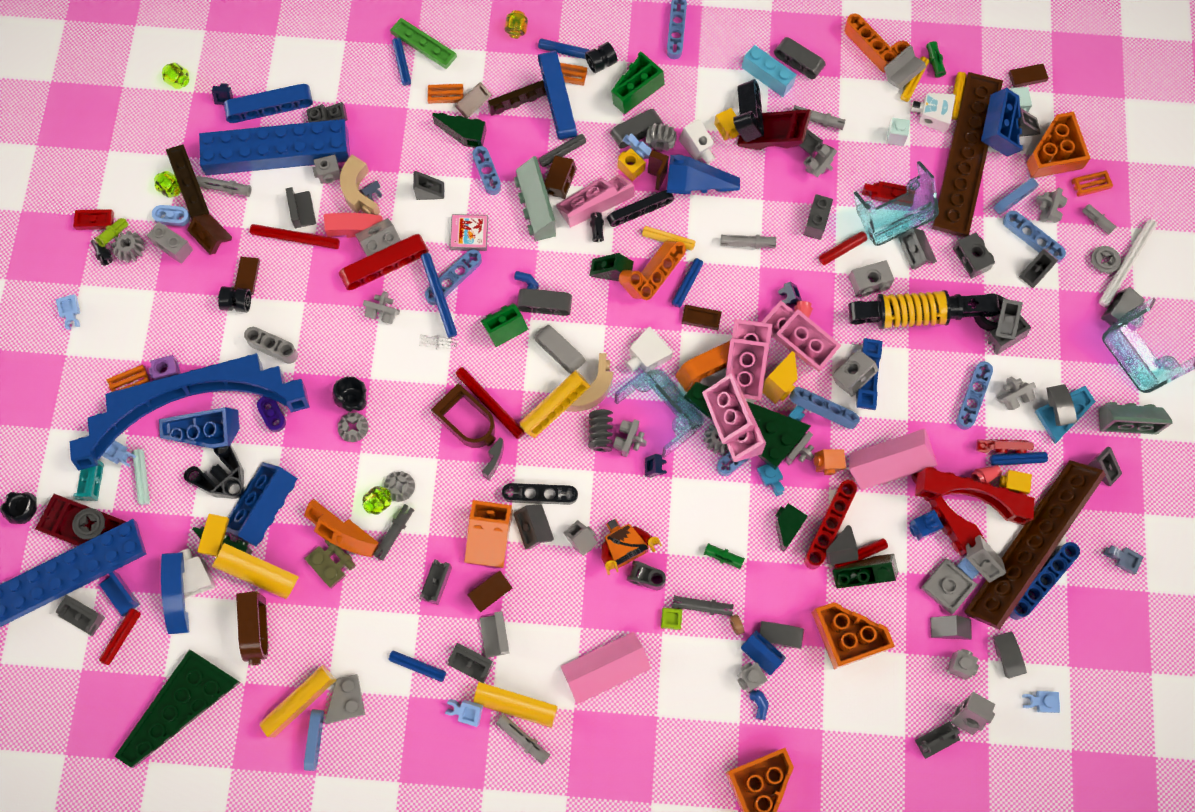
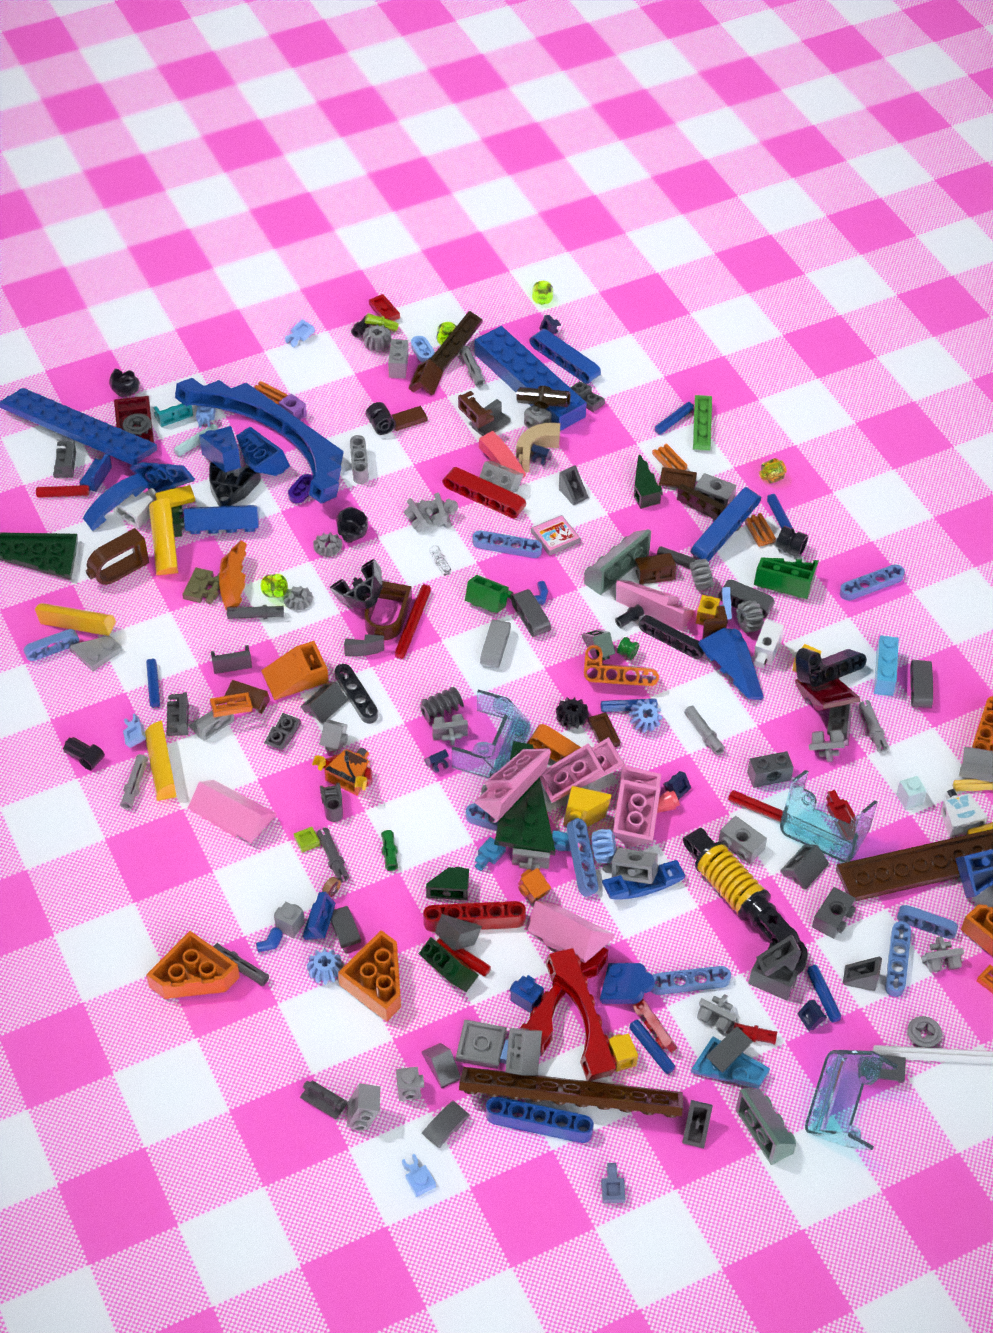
camera: 60 degrees right, 20 degrees down
red axle [250,224,340,249] -> none
blue axle [421,253,457,338] -> none
medium blue beam [472,146,501,195] -> none
yellow brick [519,370,591,438] -> none
tan arch [565,353,613,412] -> none
white torso [626,326,673,373] -> none
yellow axle [642,226,696,251] -> none
coral cone [971,465,1002,483] -> none
light grey axle [1082,204,1117,235] -> none
none -> black piece [63,737,105,771]
none -> blue wedge [130,462,195,493]
none -> blue wedge [199,426,241,473]
none -> orange tile [210,692,252,717]
none -> dark grey pin [213,943,270,987]
none -> dark grey slope [264,713,301,751]
none -> light blue gear [307,947,343,985]
none -> black connector [330,559,383,609]
none -> light grey hips [404,498,434,532]
none -> reddish brown hinge [458,391,494,428]
none -> dark brown piece [516,386,571,409]
none -> black gear [556,697,589,730]
none -> light blue gear [591,829,617,864]
none -> blue plate [600,963,655,1004]
none -> green wheel [617,637,640,660]
none -> light blue gear [628,699,662,733]
none -> light grey gear [690,559,714,591]
none -> light grey brick [695,473,737,506]
none -> red pin [734,1022,778,1045]
none -> dark blue tile [797,1000,827,1031]
none -> blue axle [807,965,842,1023]

